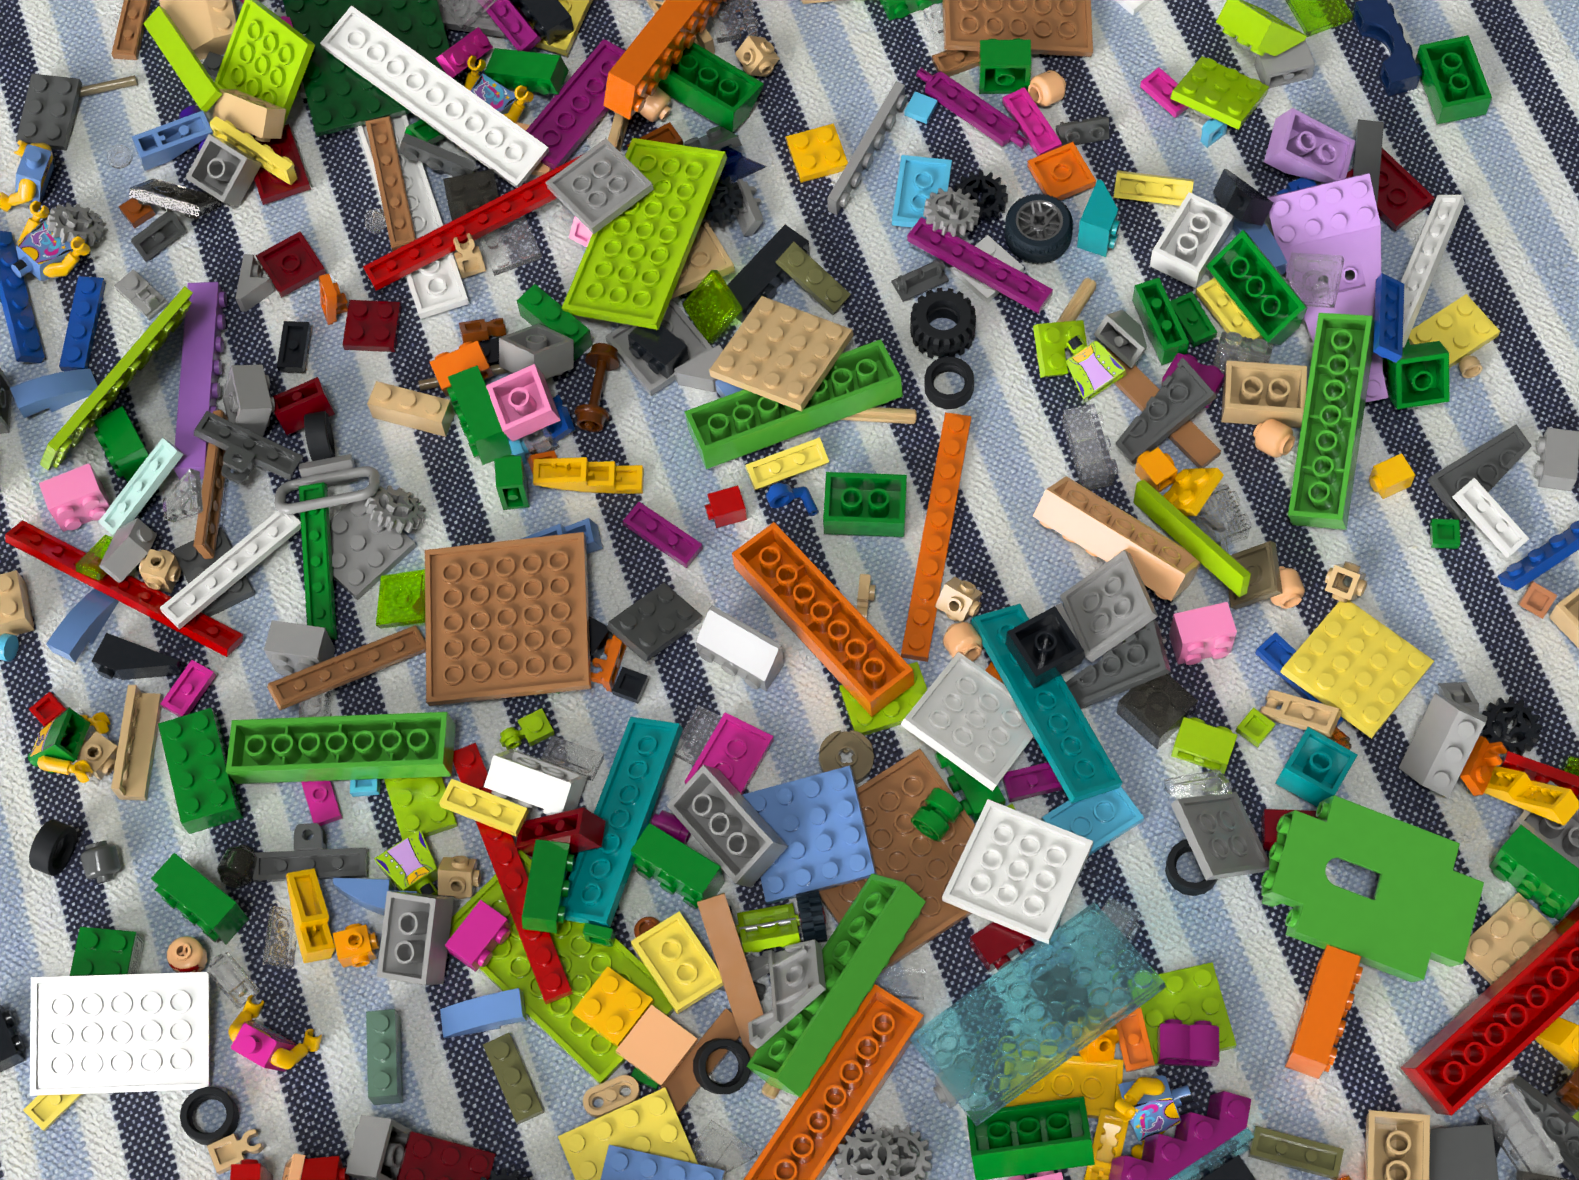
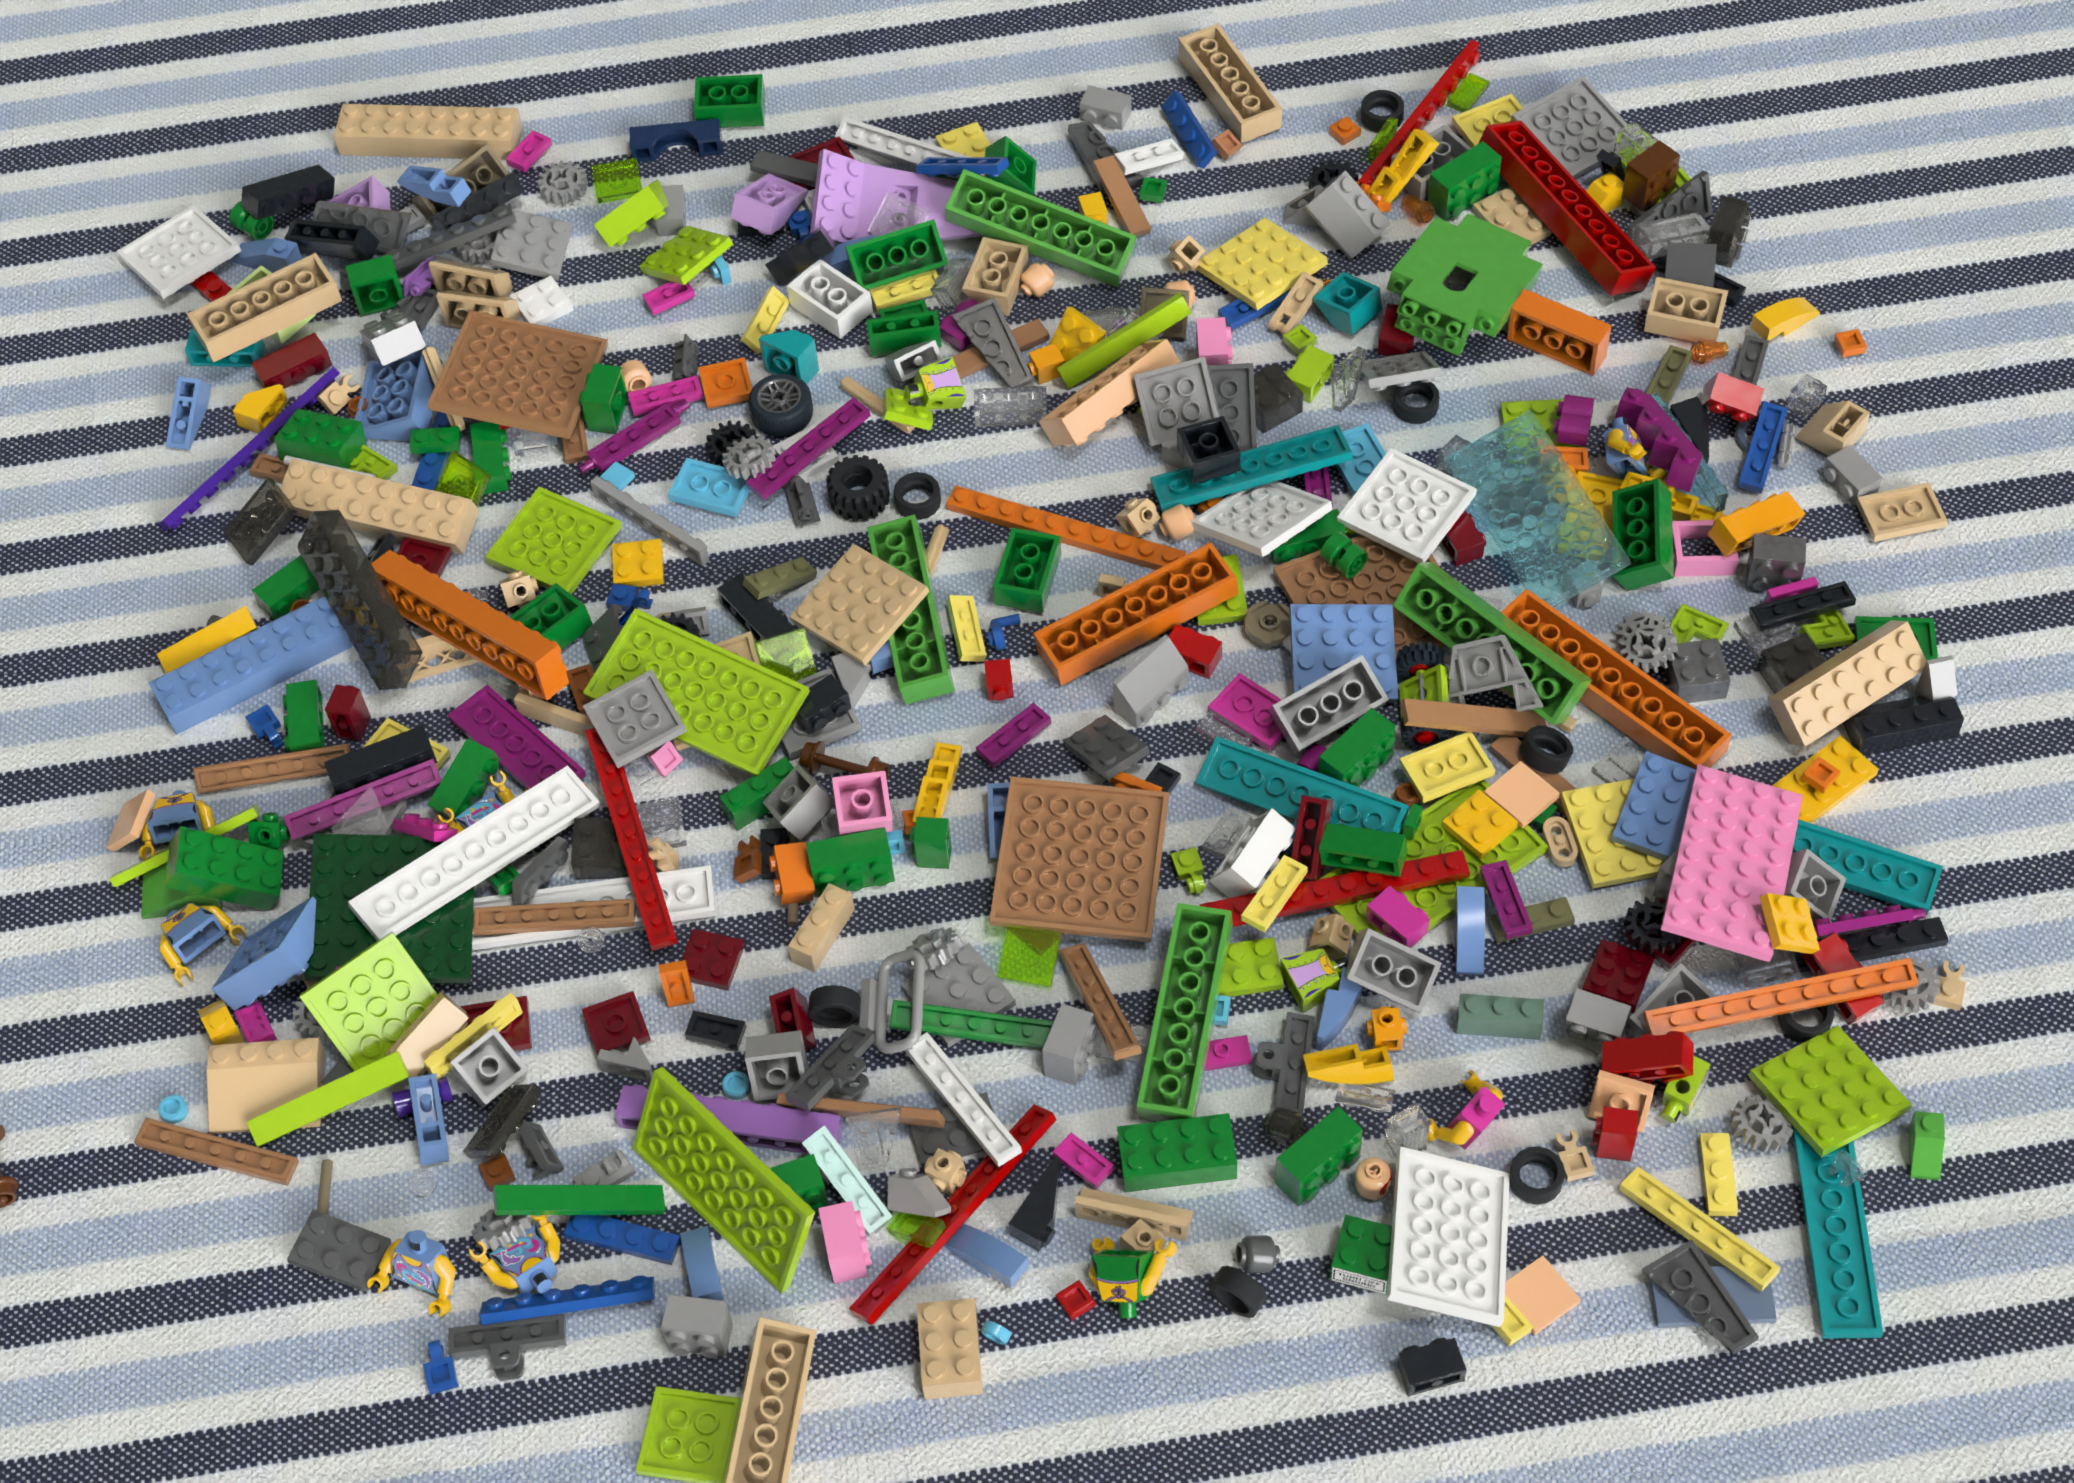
camera: 80 degrees left, 10 degrees down
none -> lime plate [485,487,622,595]
none -> green tile [493,1185,666,1215]
none -> blue plate [606,584,653,612]
none -> medium nougat tile [1092,155,1152,236]
none -> red brick [1169,624,1222,679]
none -> clear orange cone [1402,194,1435,223]
none -> magenta plate [1480,860,1533,939]
none -> light nougat tile [1505,1256,1581,1335]

